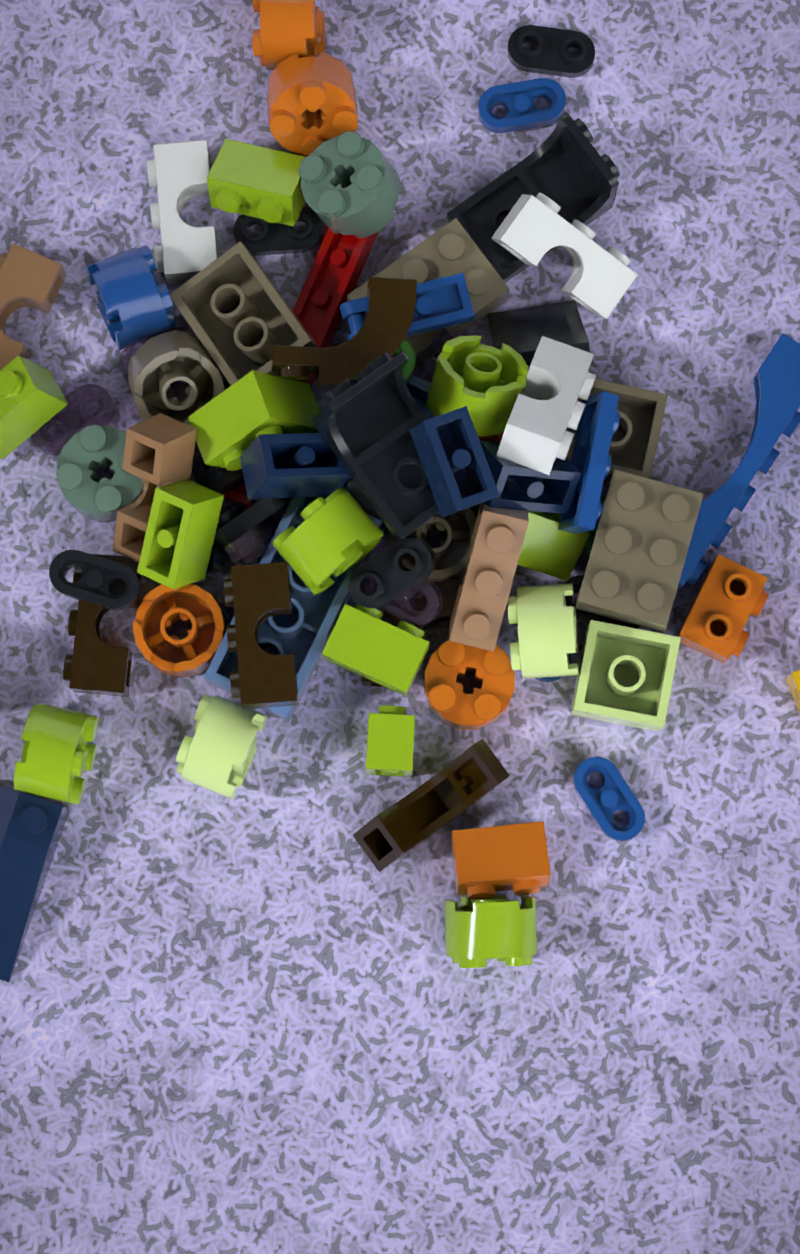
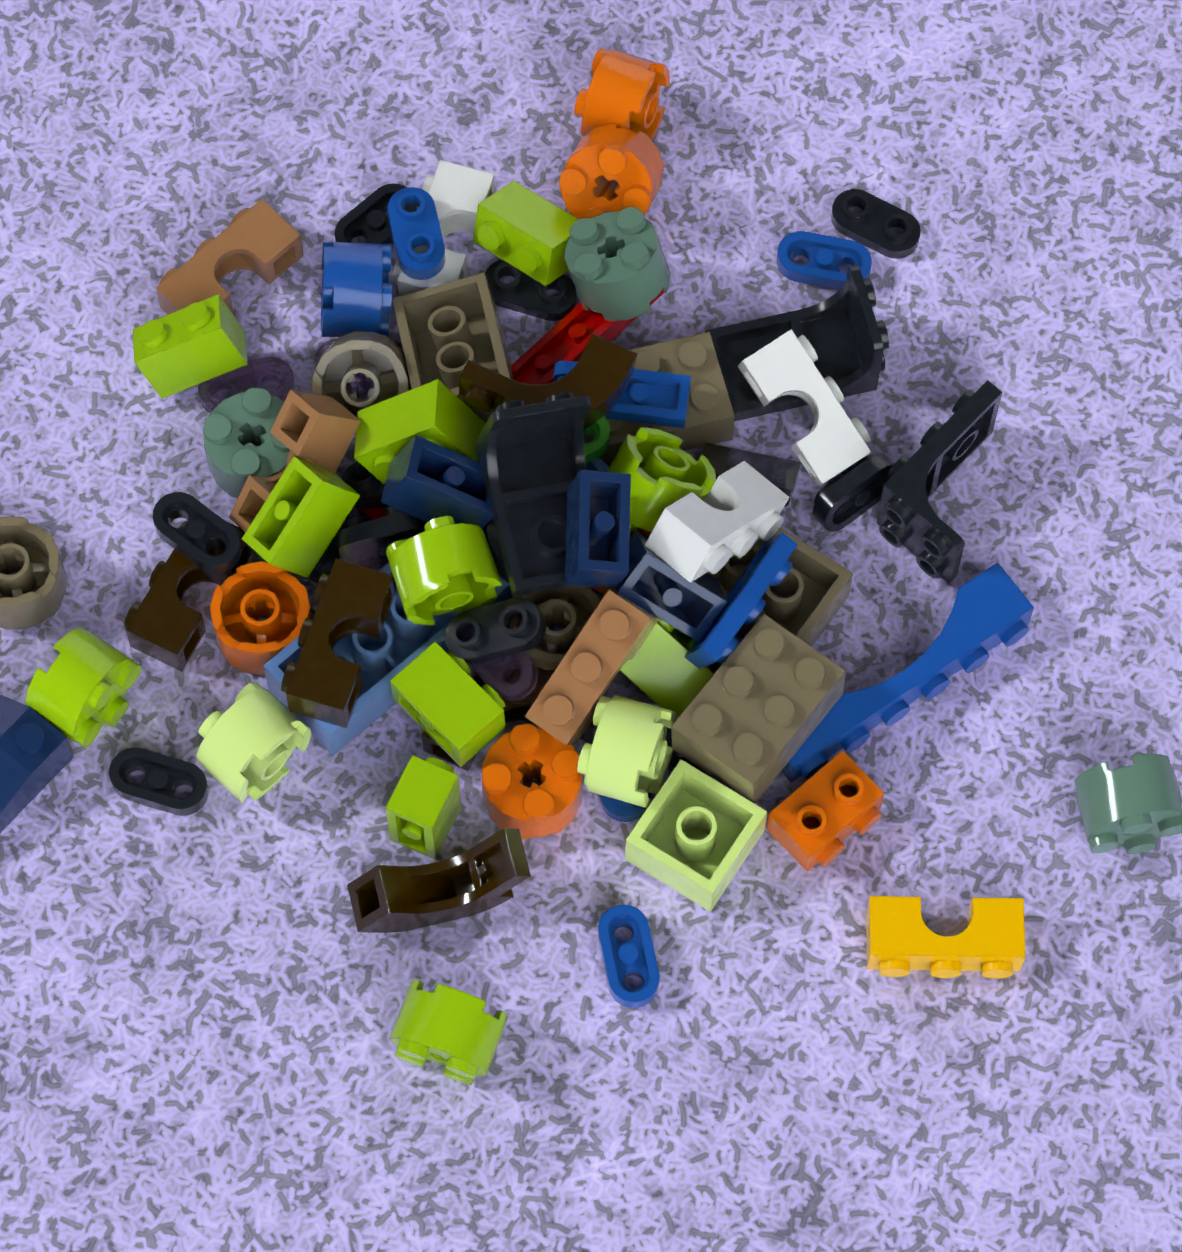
camera: 20 degrees right, 15 degrees down
orange brick [450,821,551,900] -> none
none -> black plate [109,747,209,816]
none -> black plate [334,183,417,244]
none -> blue plate [387,187,446,280]
none -> black plate [812,453,895,532]
none -> black bracket [877,380,1002,583]

